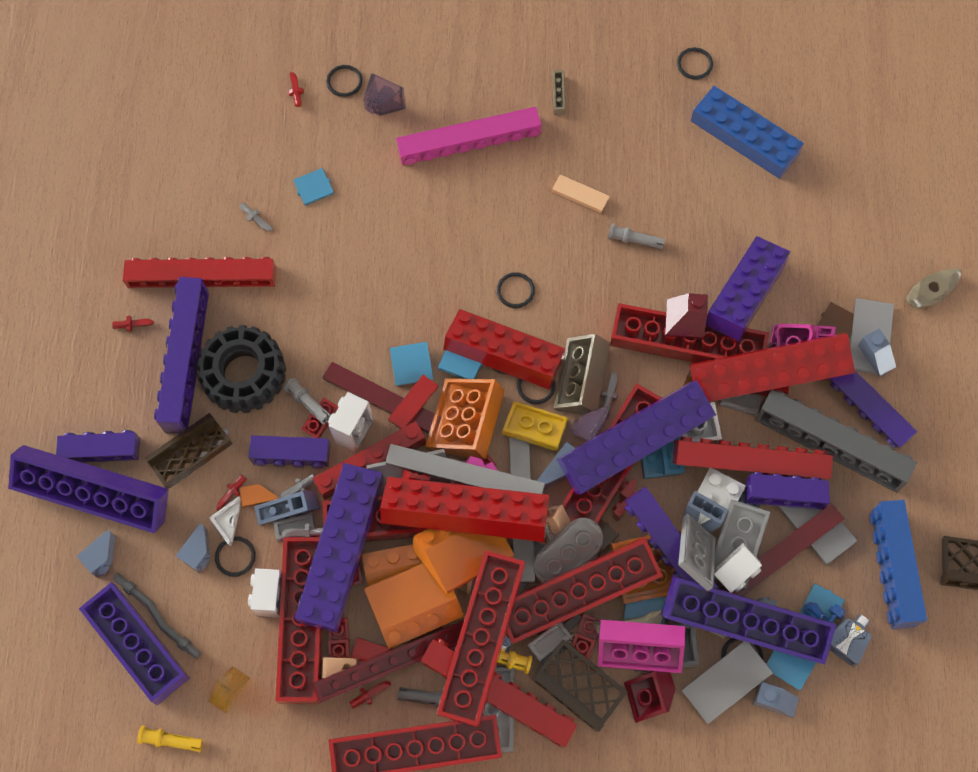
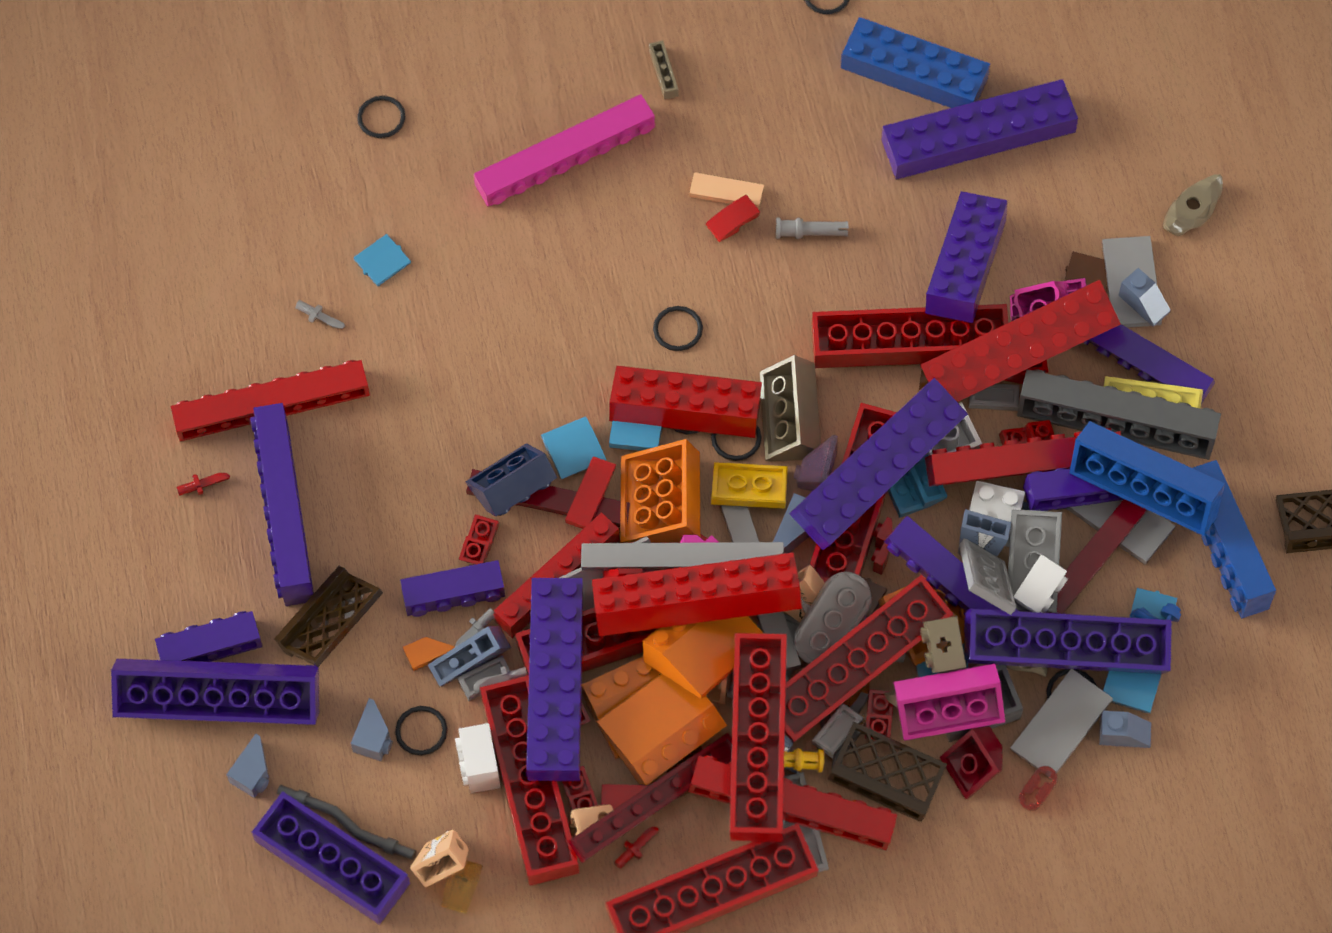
camera: 15 degrees left, 5 degrees down
black tyre [196,325,286,413] -> none
white tile [209,496,242,546] -> none
red piece [216,474,247,511] -> none
light grey pin [283,378,331,424] -> none
red piece [288,72,304,107] -> none
white brick [328,392,374,453] -> none
slope [363,73,406,116] -> none
dark grey pin [398,687,443,708] -> none
light grey piece [601,372,618,412] -> none
dark red slope [665,293,708,339] -> none
sand blue torso [830,615,871,667] -> none
none -> light nougat torso [410,830,469,888]
none -> dark blue slope [465,443,557,516]
none -> red slope [705,194,760,242]
none -> dark purple brick [882,79,1078,180]
none -> dark tan brick [921,617,966,673]
none -> red slope [999,420,1054,446]
none -> clear red beam [1019,766,1058,811]
none -> blue brick [1069,421,1225,536]
none -> light yellow tile [1104,376,1203,409]

